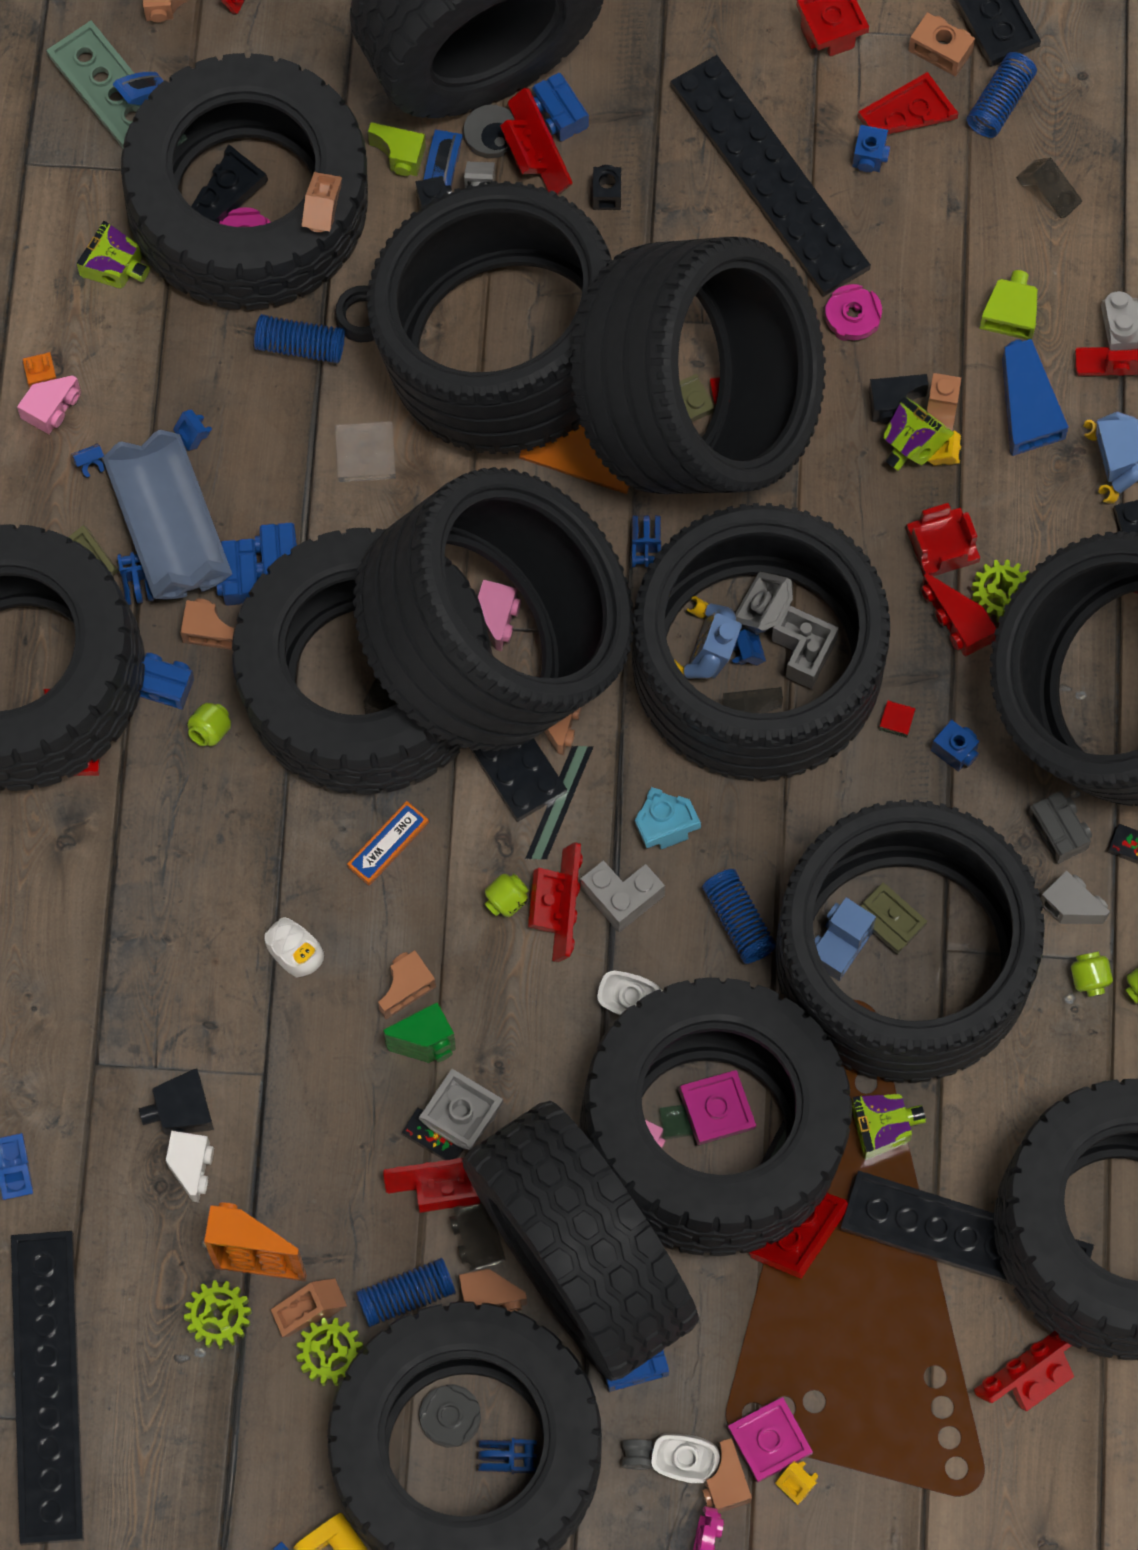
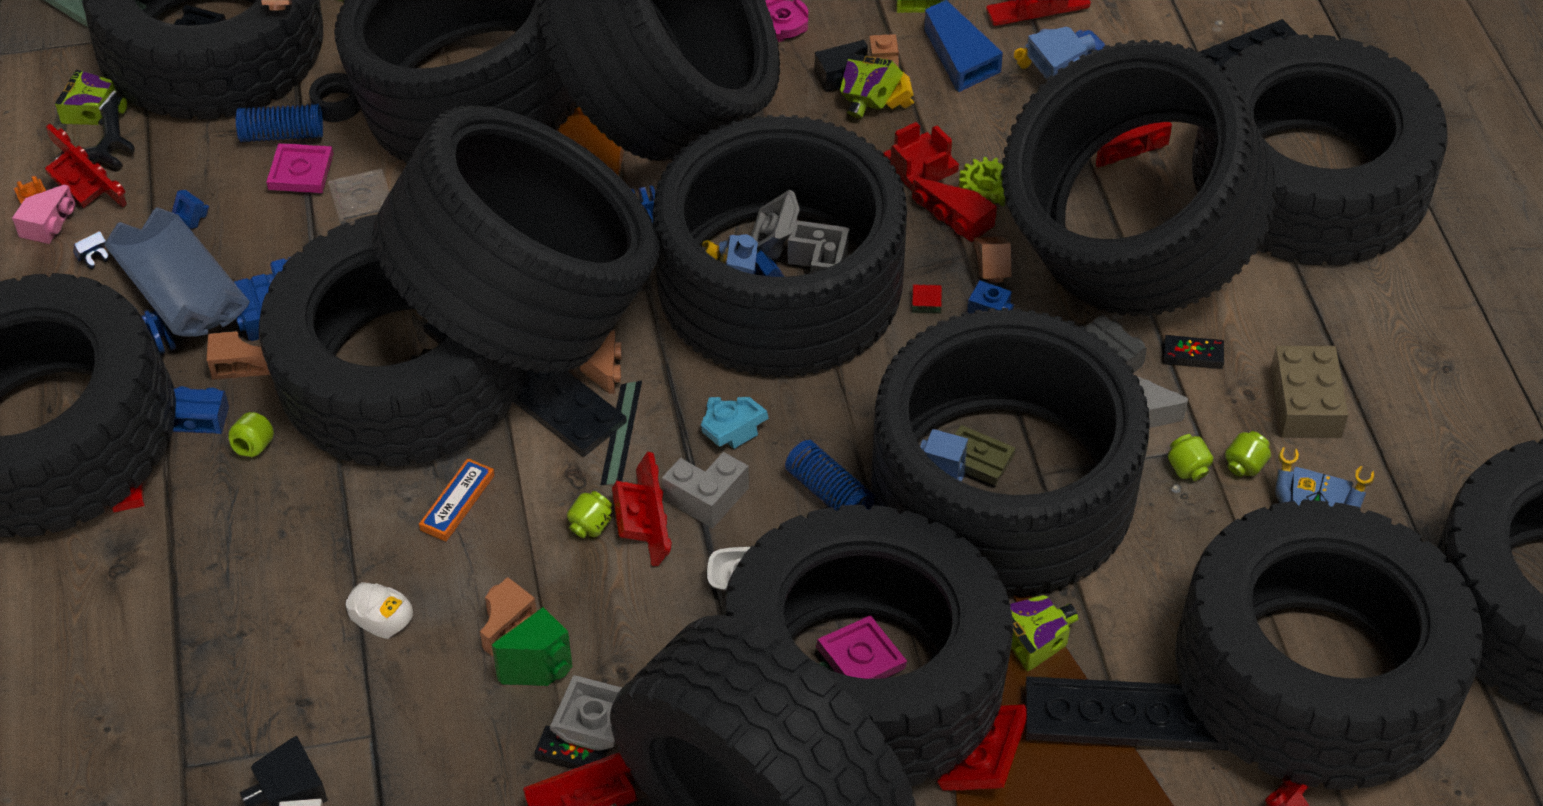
camera: 15 degrees left, 20 degrees down
none -> red bracket [45,124,127,208]
none -> black piece [54,91,135,169]
none -> dark pink plate [266,143,334,193]
none -> nougat arch [974,236,1012,283]

